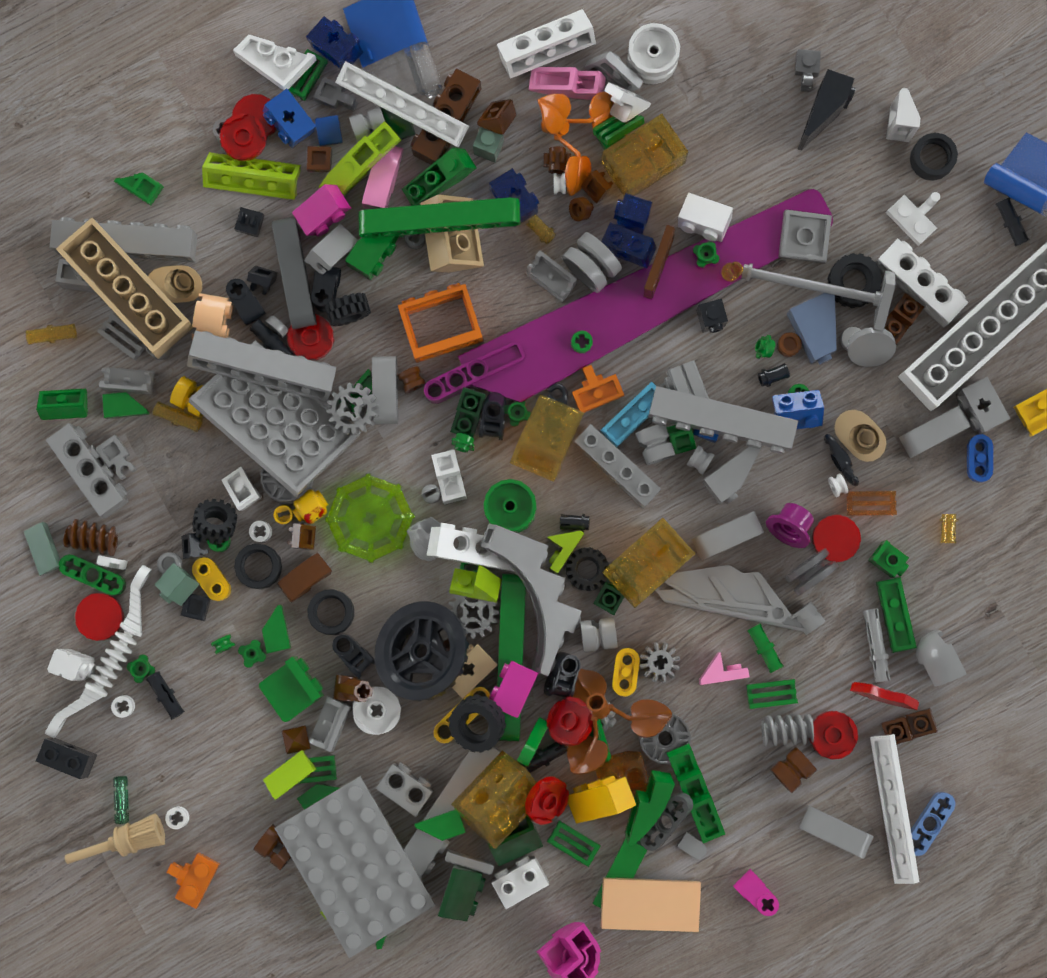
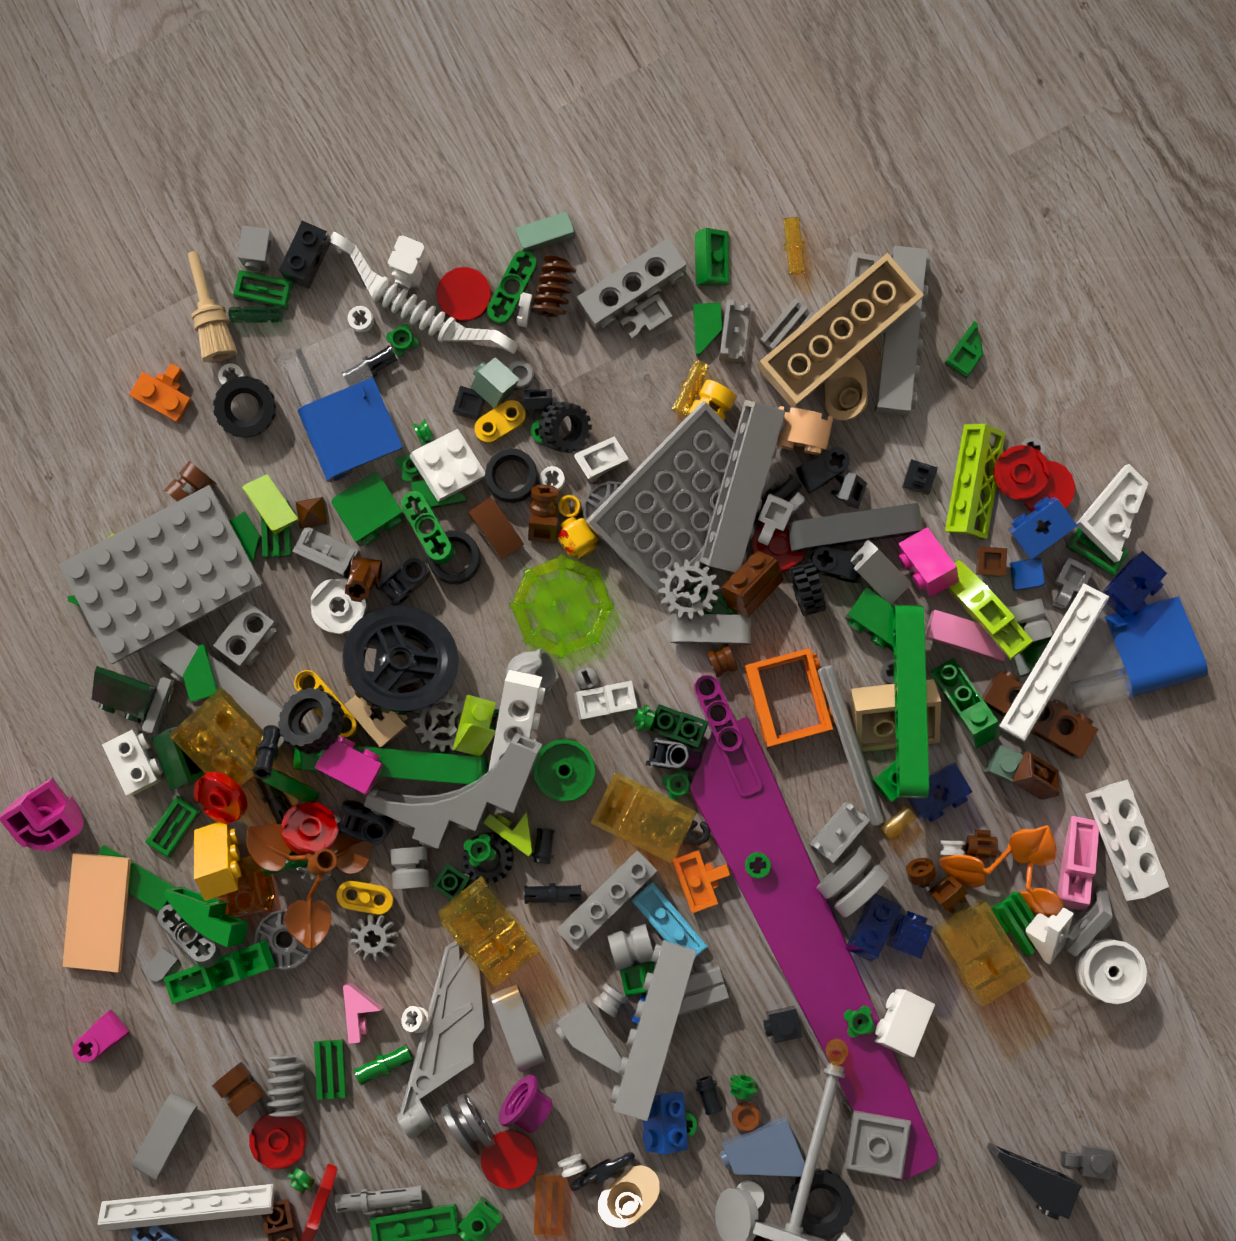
camera: 85 degrees right, 0 degrees up
reddish brown tile [644,225,675,299] -> none
none -> black tyre [213,376,276,438]
none -> green tile [233,270,294,310]
none -> light grey brick [237,225,274,271]
none -> black pin [253,725,281,780]
none -> door [277,327,403,482]
none -> green plate [288,1168,316,1194]
none -> green beam [401,491,454,564]
none -> white bush [401,1006,430,1033]
none -> white plate [410,429,485,502]
none -> green plate [464,834,496,866]
none -> black pin [524,883,581,906]
none -> reddish brown wheel [530,484,559,517]
none -> reddish brown brick [721,551,784,617]
none -> light grey plate [758,493,795,546]
none -> light grey axle [818,665,885,826]
none -> green brick [871,759,898,802]

